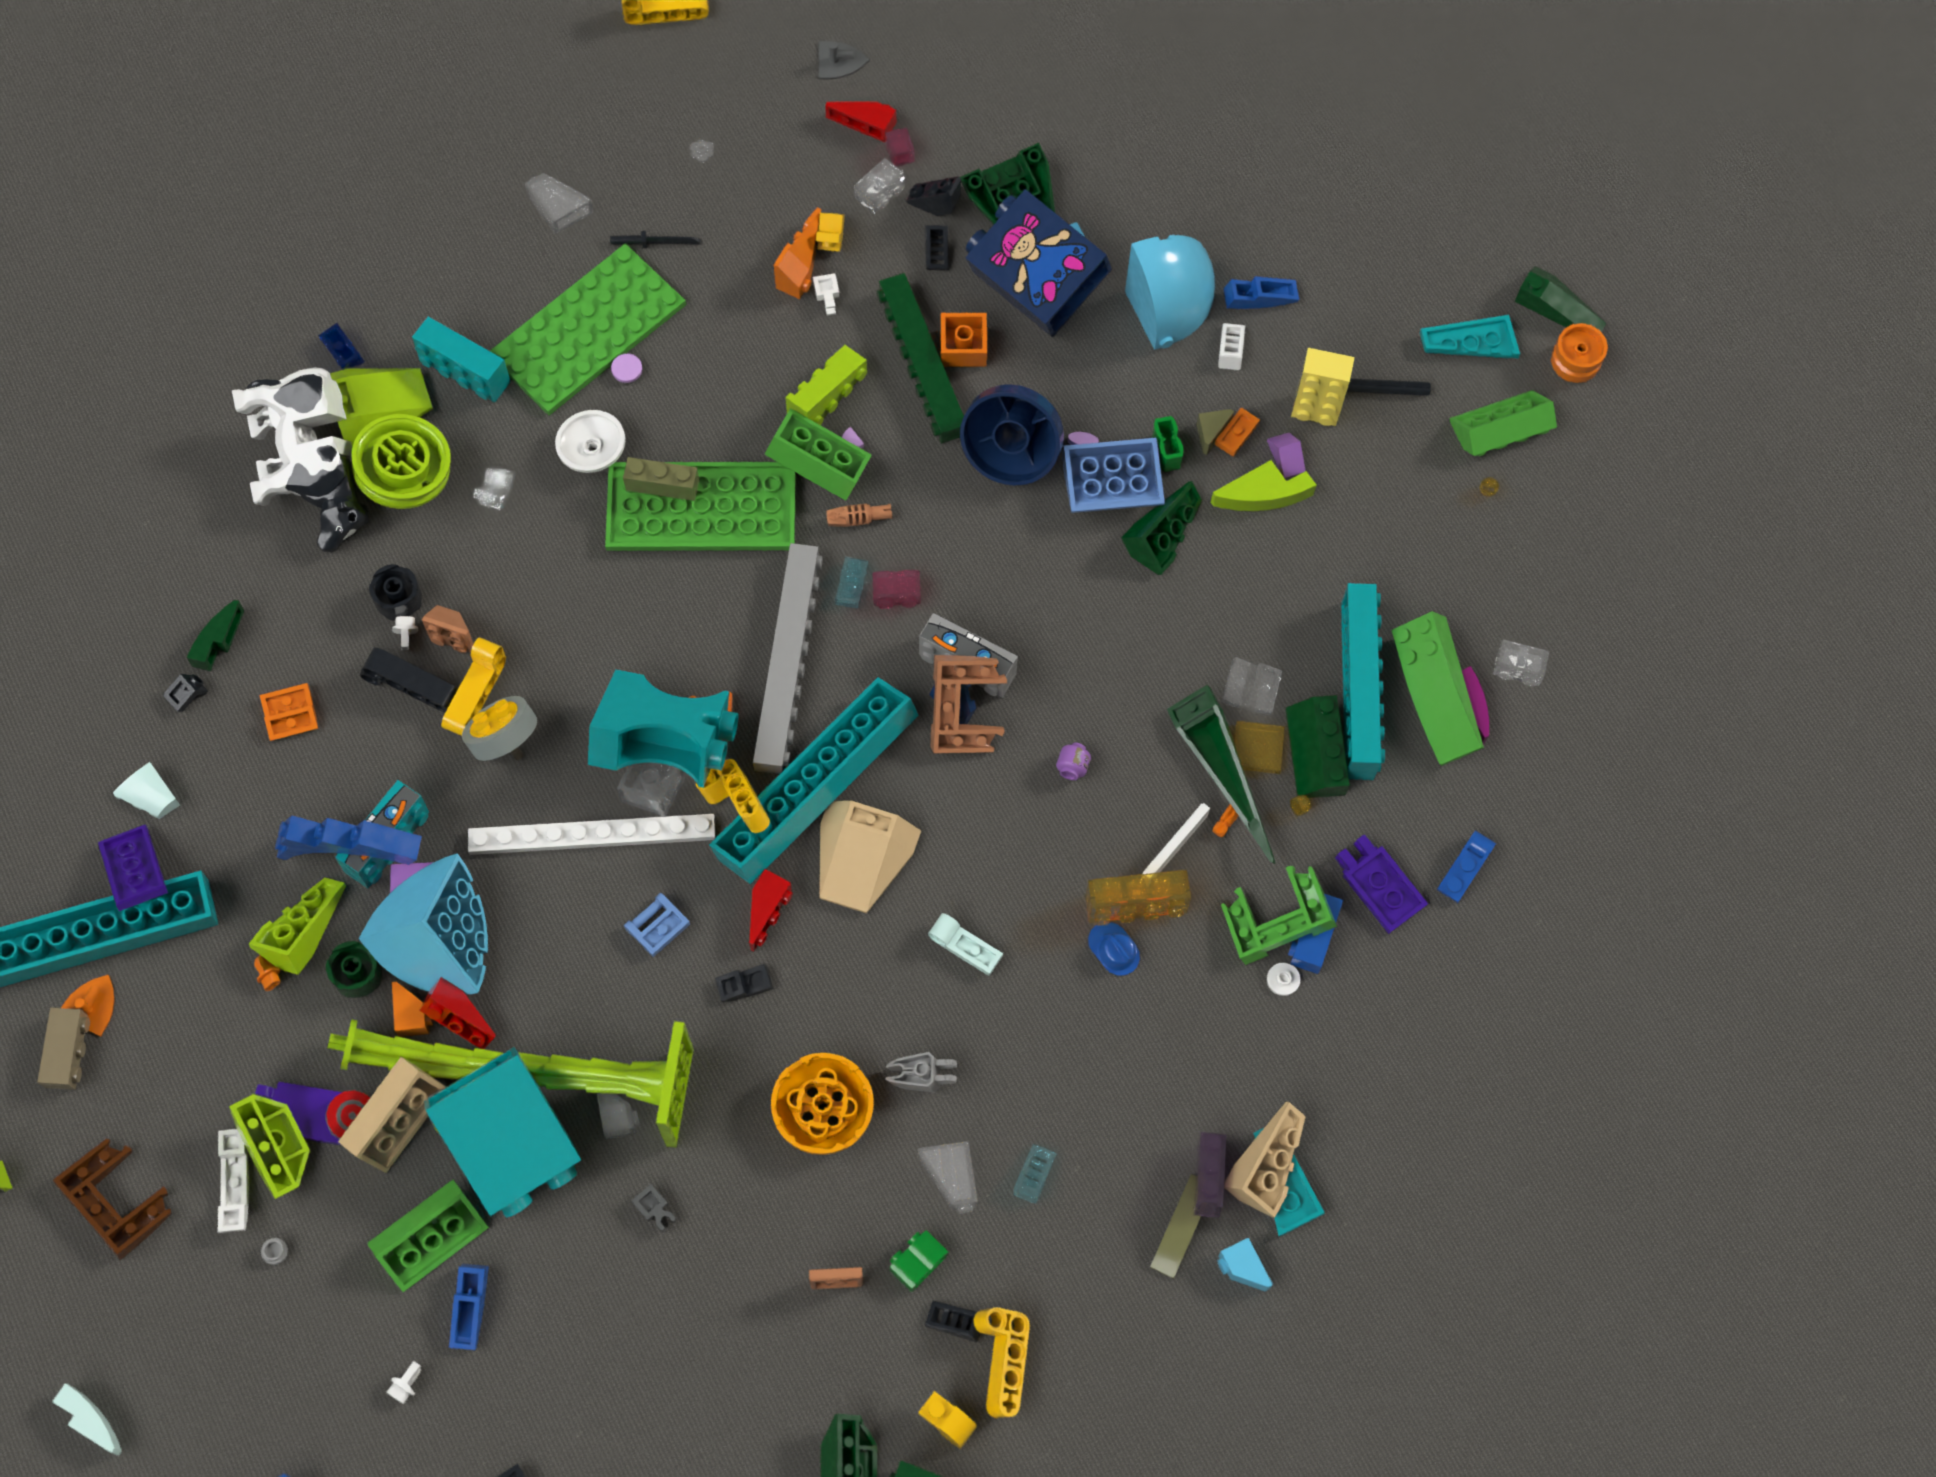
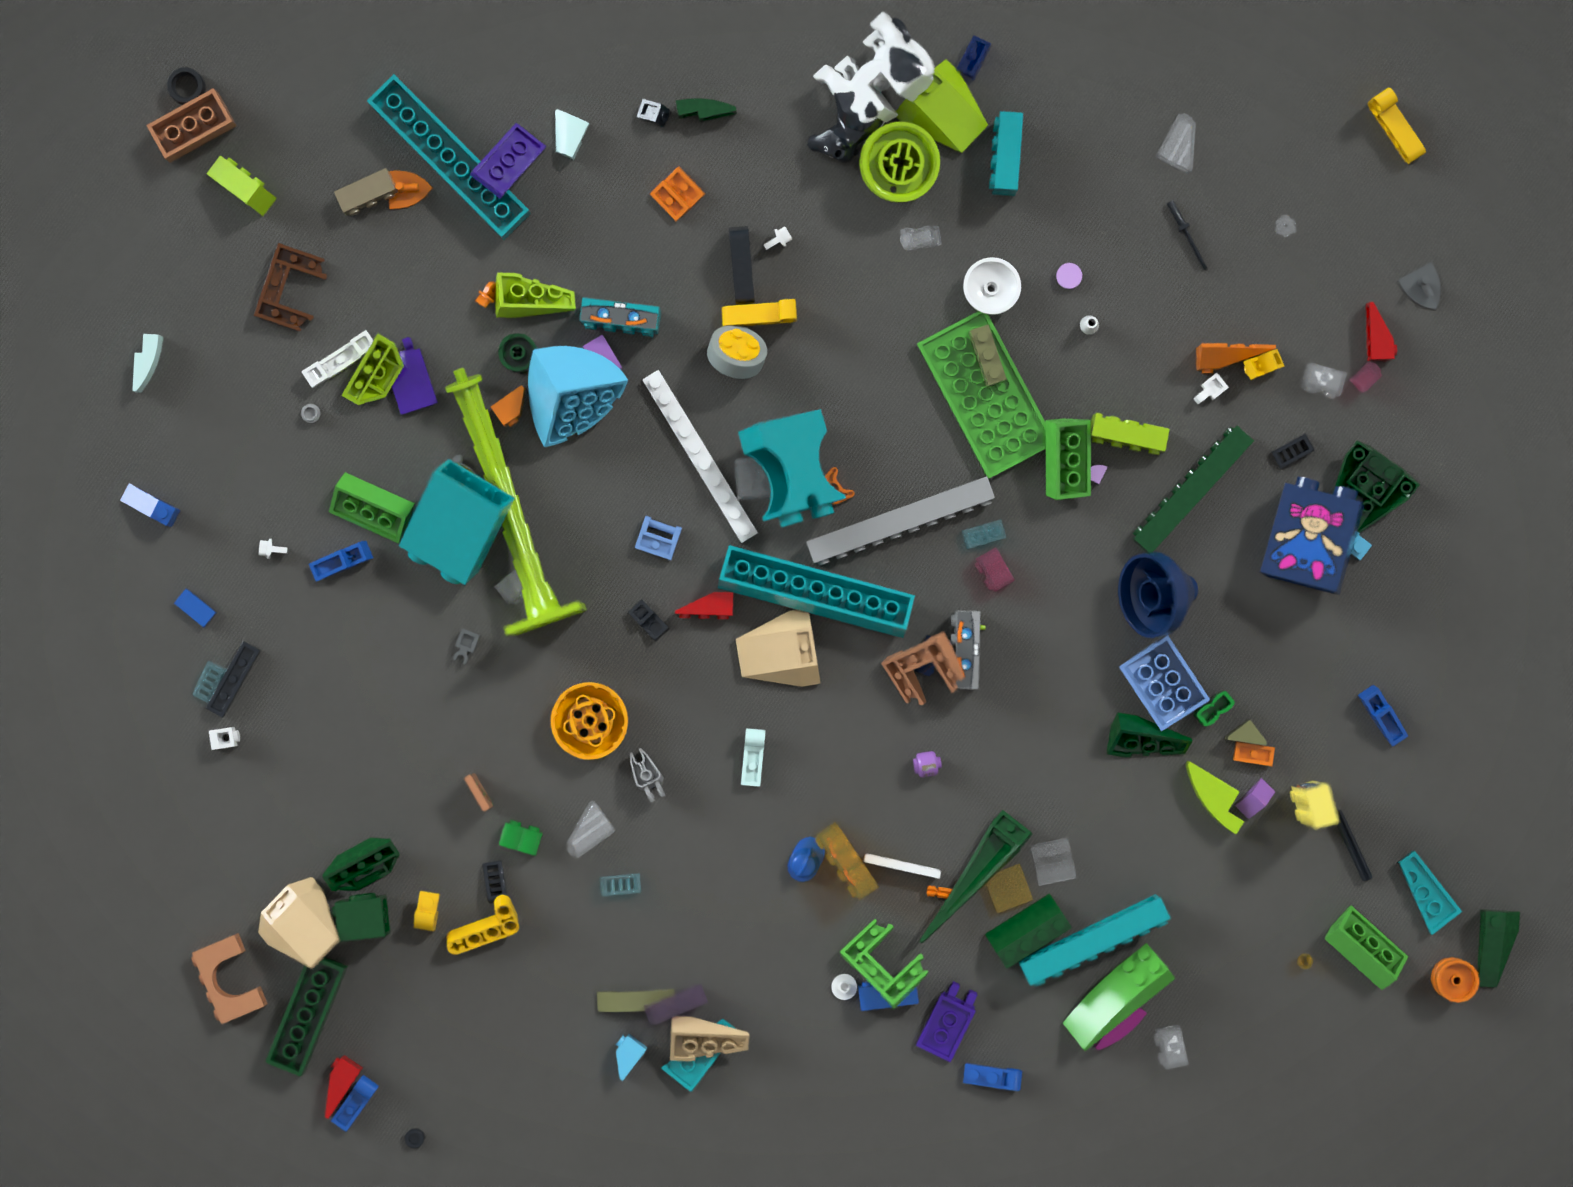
camera: 65 degrees right, 20 degrees up
blue arch [275,815,422,865] -> none
red tile [325,1090,370,1140] -> none
tan slope [338,1057,446,1173] -> none
black brick [369,564,422,621] -> none
red slope [419,977,496,1049] -> none
nougat slope [422,605,474,653] -> none
bright green plate [490,244,686,416] -> none
yellow beam [696,759,770,833] -> none
nougat hinge [826,503,892,527] -> none
black slope [906,176,961,216] -> none
orange brick [941,313,987,367] -> none
lavender piece [1068,432,1099,445] -> none
medium azure brick [1125,235,1215,350] -> none
white slope [1218,323,1245,370] -> none
clear yellow hinge [1290,795,1311,816] -> none
none -> white cone [1080,316,1099,335]

